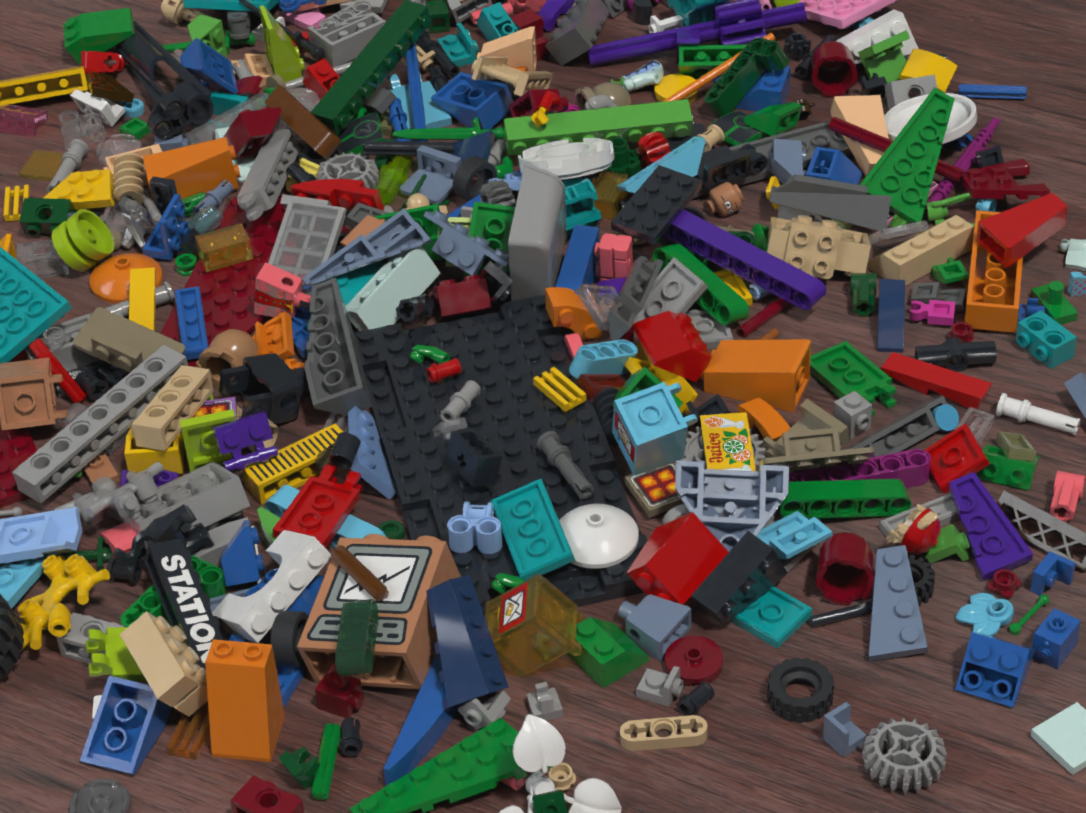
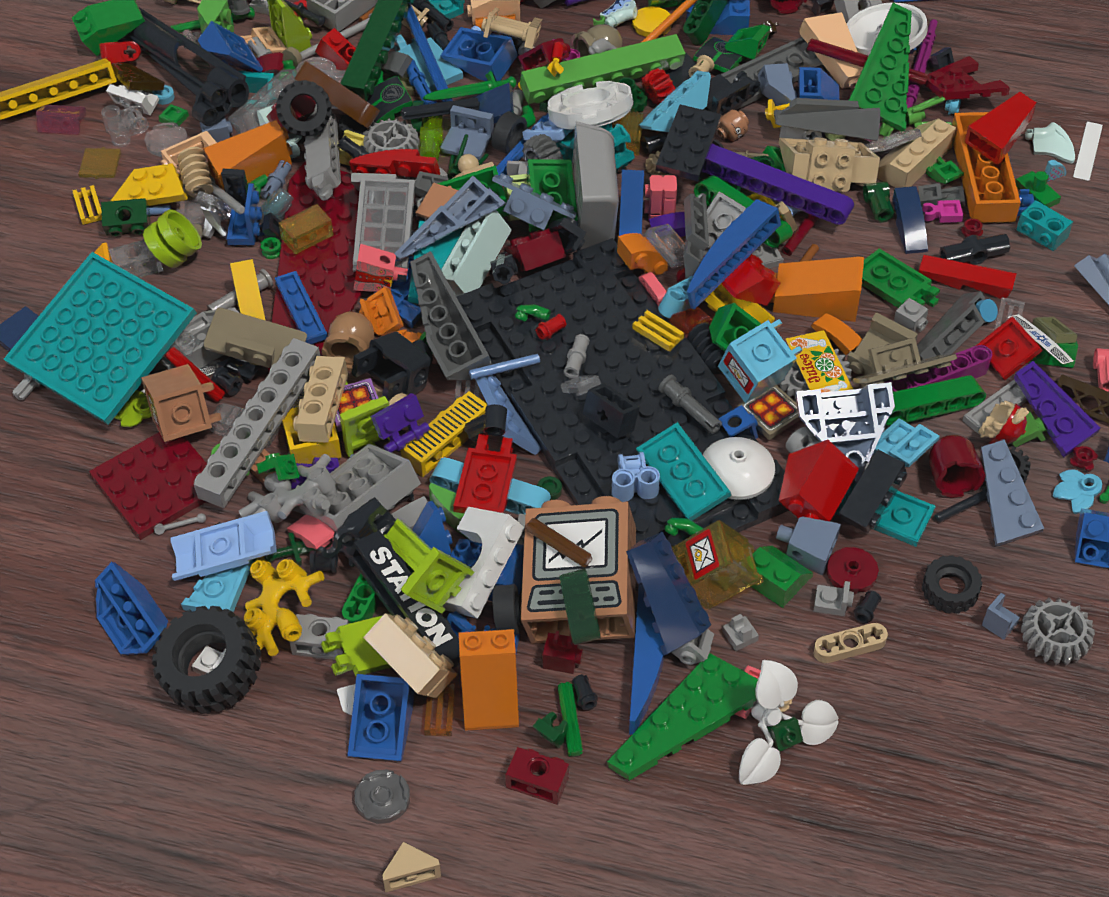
camera: 15 degrees left, 10 degrees up
light grey pin [46,139,89,193] -> none
orange dish [89,253,163,304] -> none
black bracket [686,394,731,427] -> none
white pin [996,393,1080,435] -> none
none -> green bracket [256,453,299,481]
none -> black tyre [276,80,331,136]
none -> lime bracket [384,518,475,613]
none -> medium blue bar [469,354,540,379]
none -> blue slope [687,199,781,309]
none -> blue bracket [719,405,758,439]
none -> tan tile [775,201,798,232]
none -> white sticker [1008,314,1074,364]

